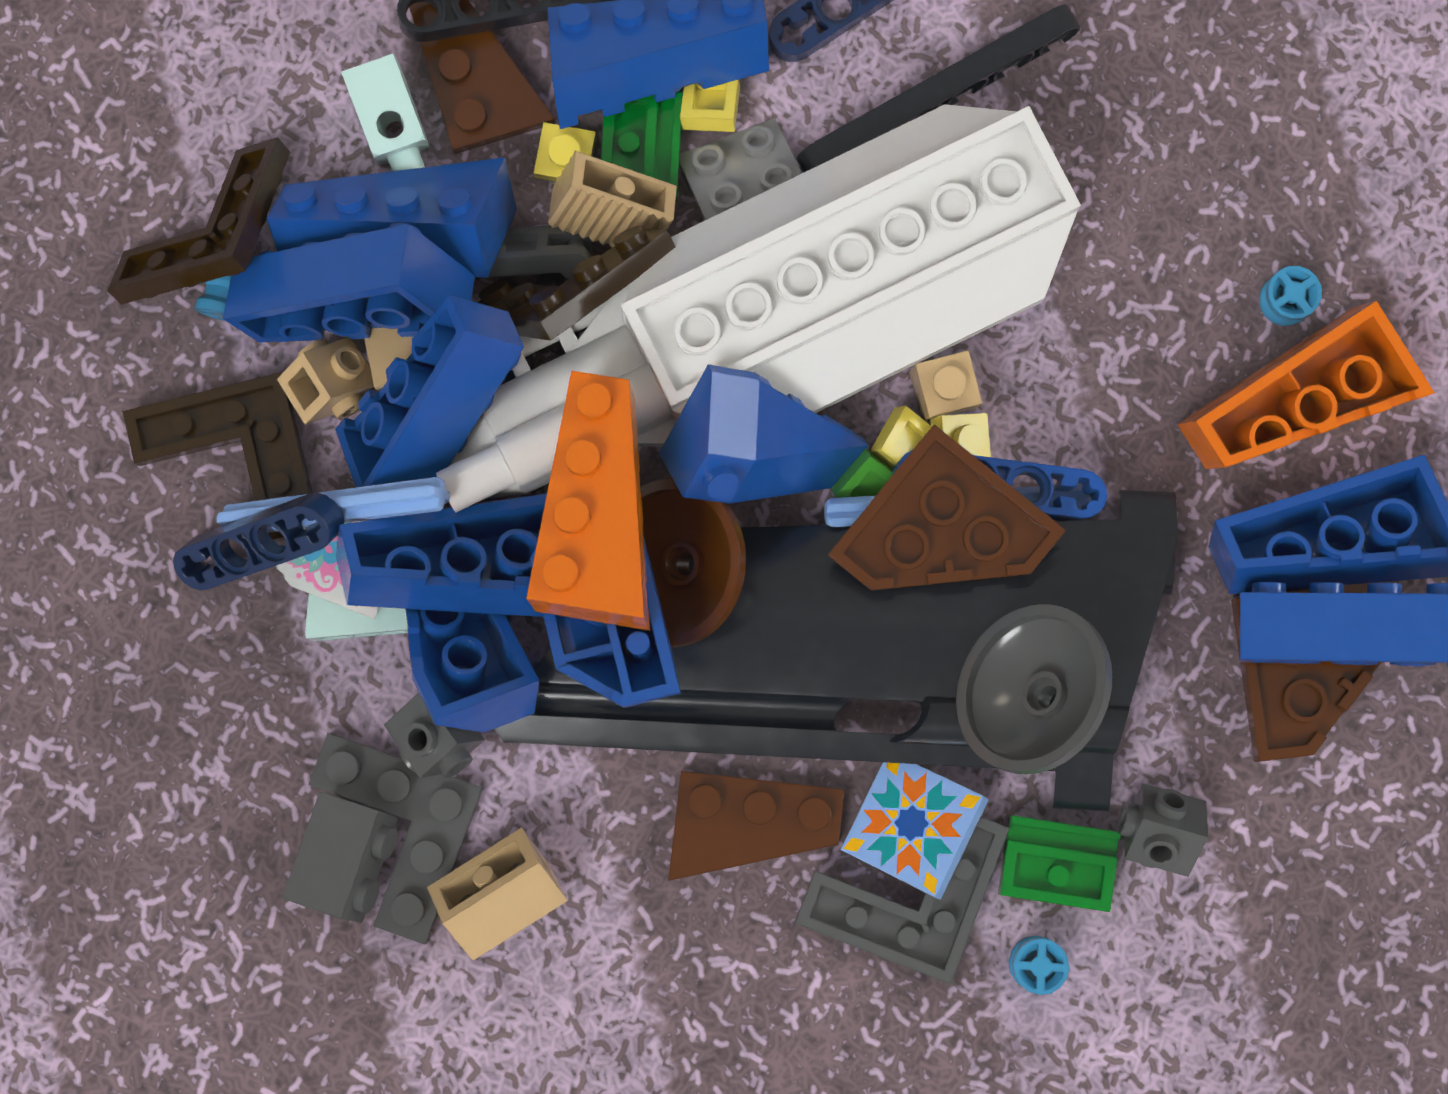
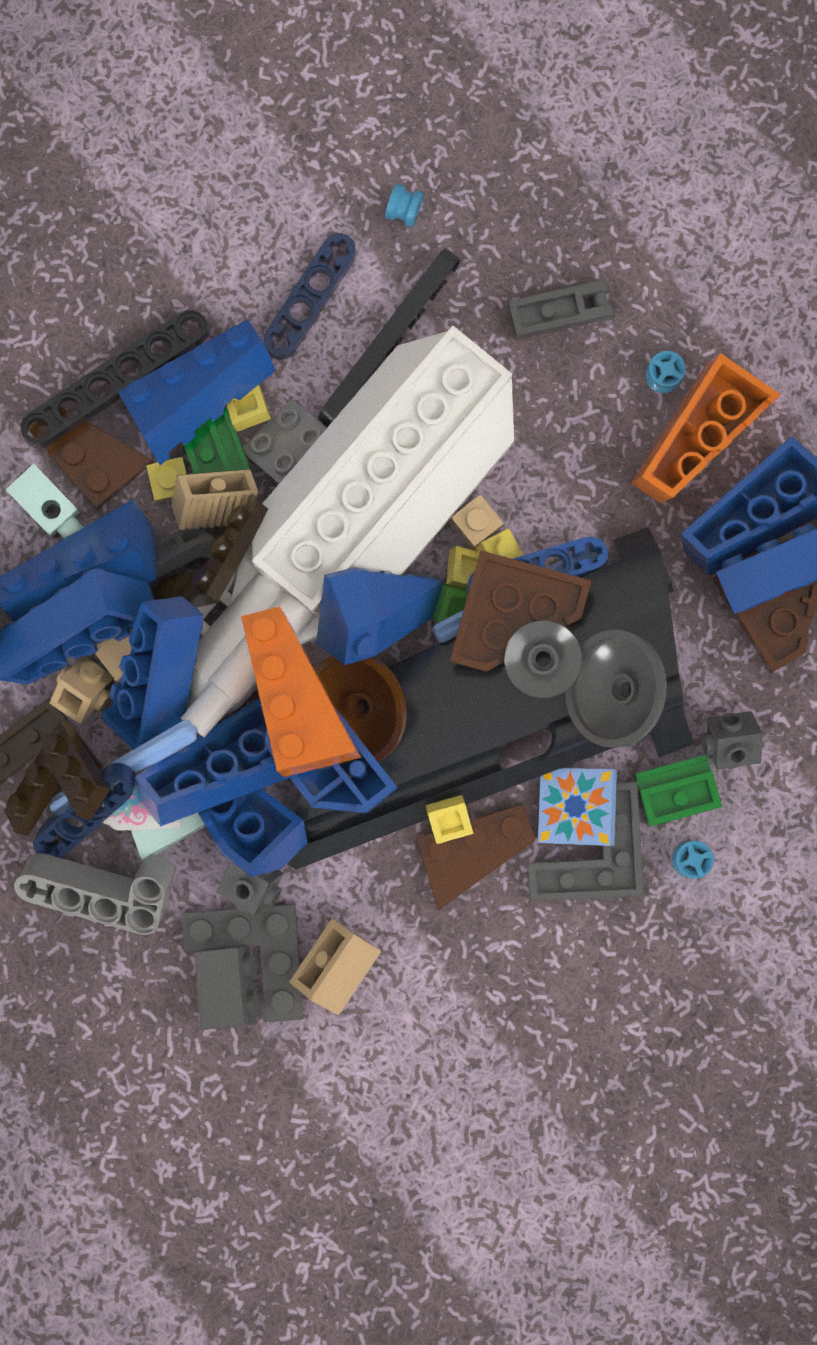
camera: 30 degrees left, 0 degrees up
none -> dark brown plate [4,720,110,836]
none -> light grey beam [14,853,175,935]
none -> light yellow plate [426,795,473,844]
none -> dark grey dish [504,620,582,698]
none -> dark grey plate [507,280,615,340]

